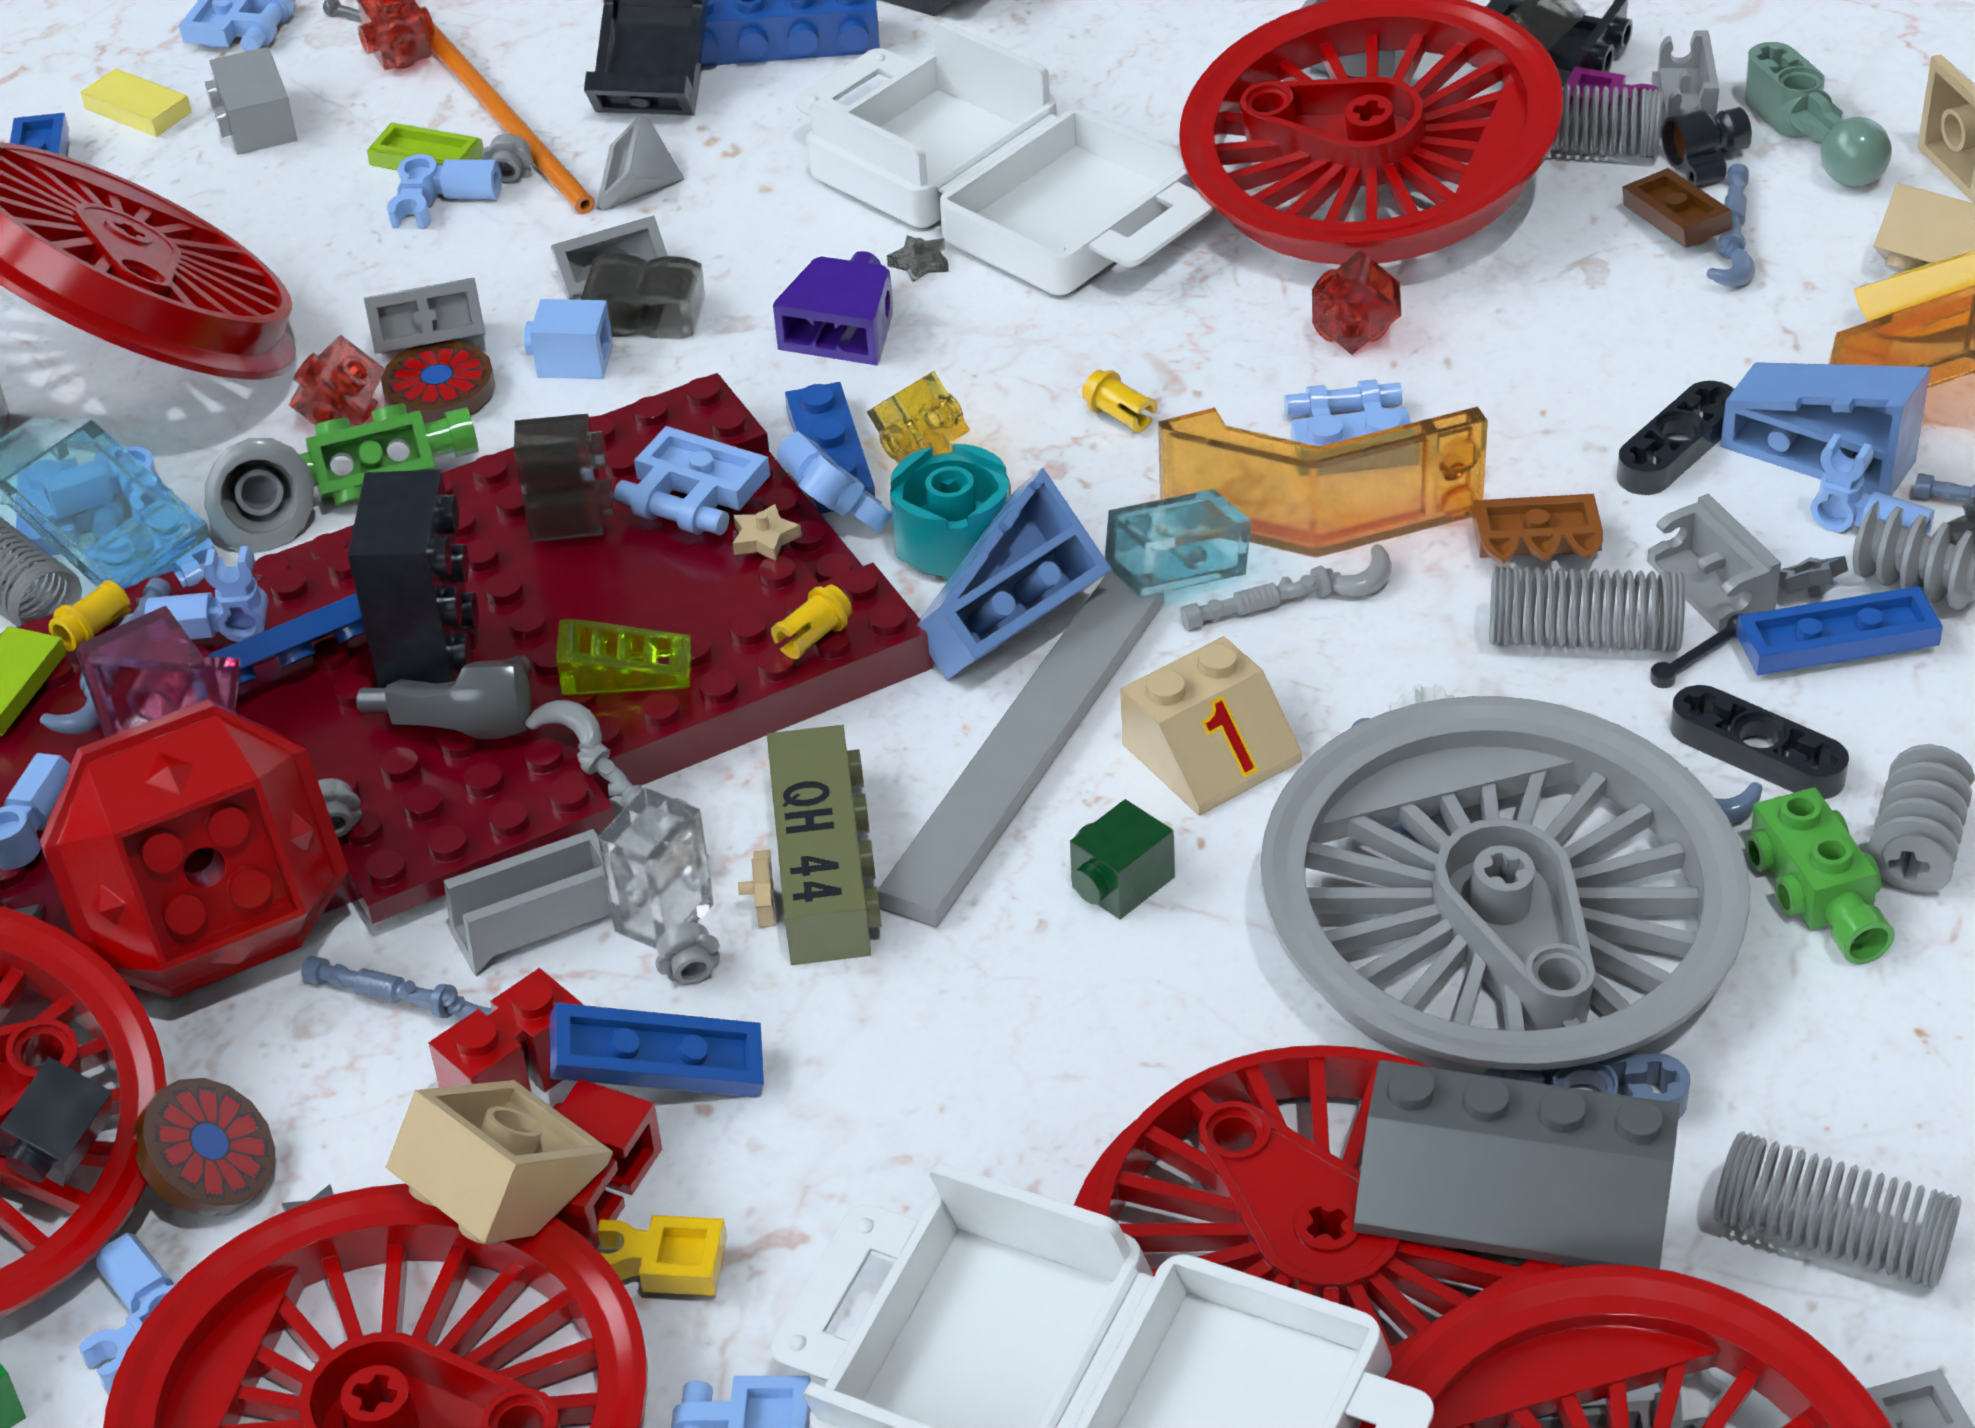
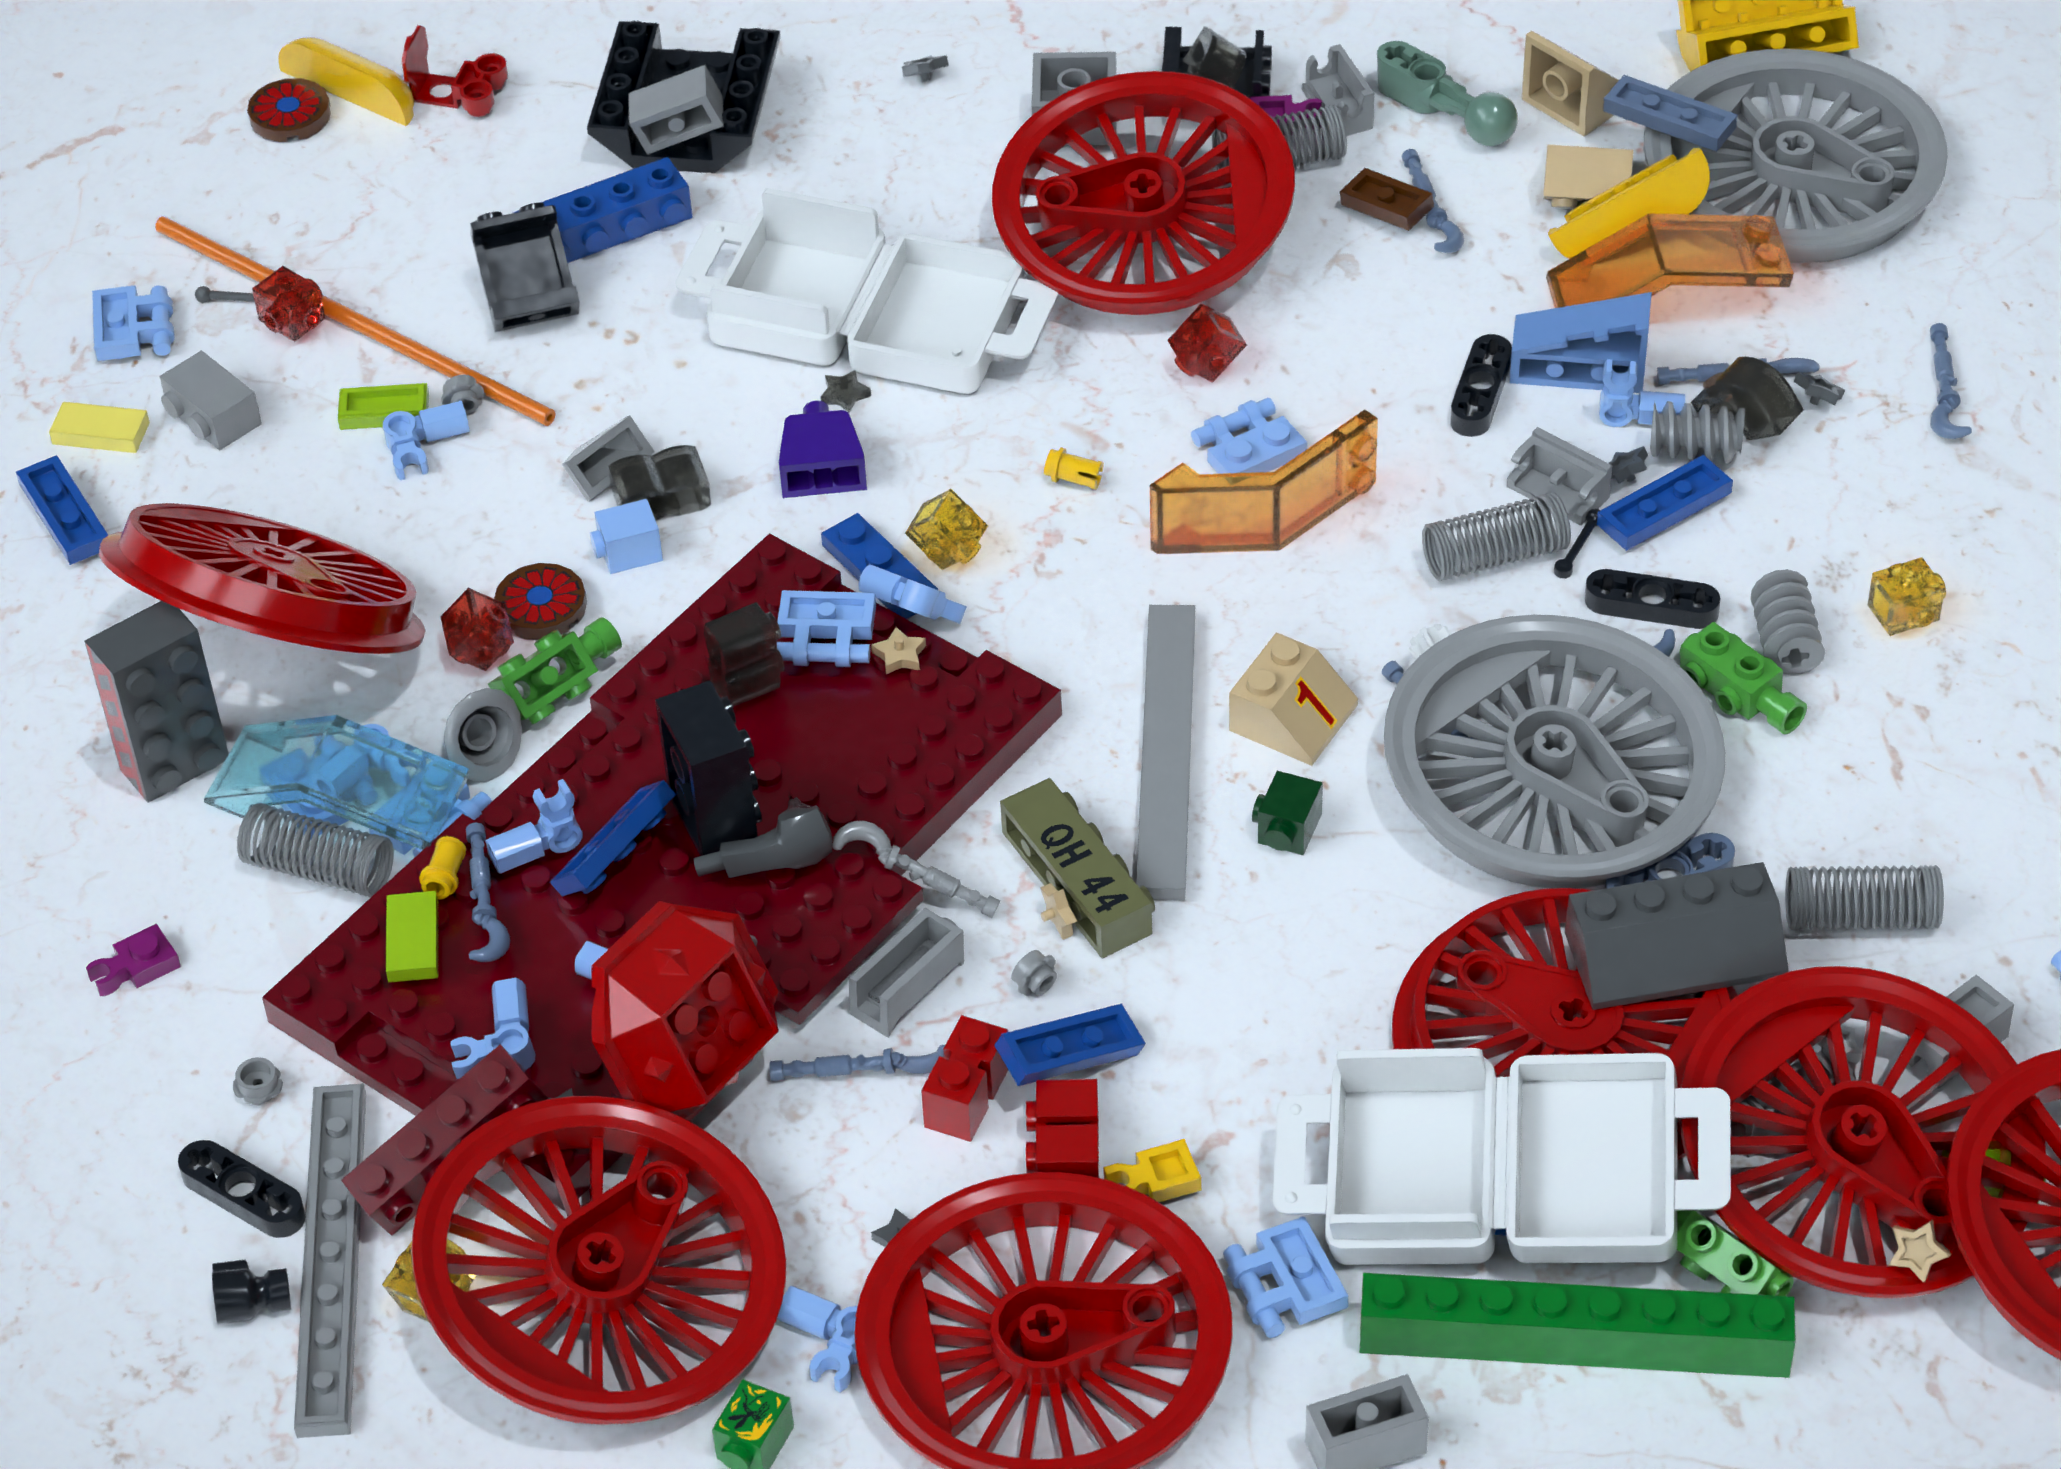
camera: 25 degrees left, 5 degrees up
black brick [0,1056,112,1187] -> none
clear pink slope [76,605,240,738] -> none
tile [133,1078,276,1216] -> none
light grey hinge [363,277,486,354] -> none
tan slope [385,1080,613,1245] -> none
clear neon green slope [556,619,692,695] -> none
light grey slope [597,113,684,210] -> none
clear brick [598,787,714,949] -> none
yellow pin [771,585,852,659] -> none
teal brick [890,444,1011,582] -> none
medium blue wedge [917,467,1112,681] -> none
clear light blue brick [1105,489,1251,597] -> none
light grey piece [1180,544,1392,630] -> none
dark orange plate [1472,493,1603,565] -> none
black piece [1662,107,1752,186] -> none

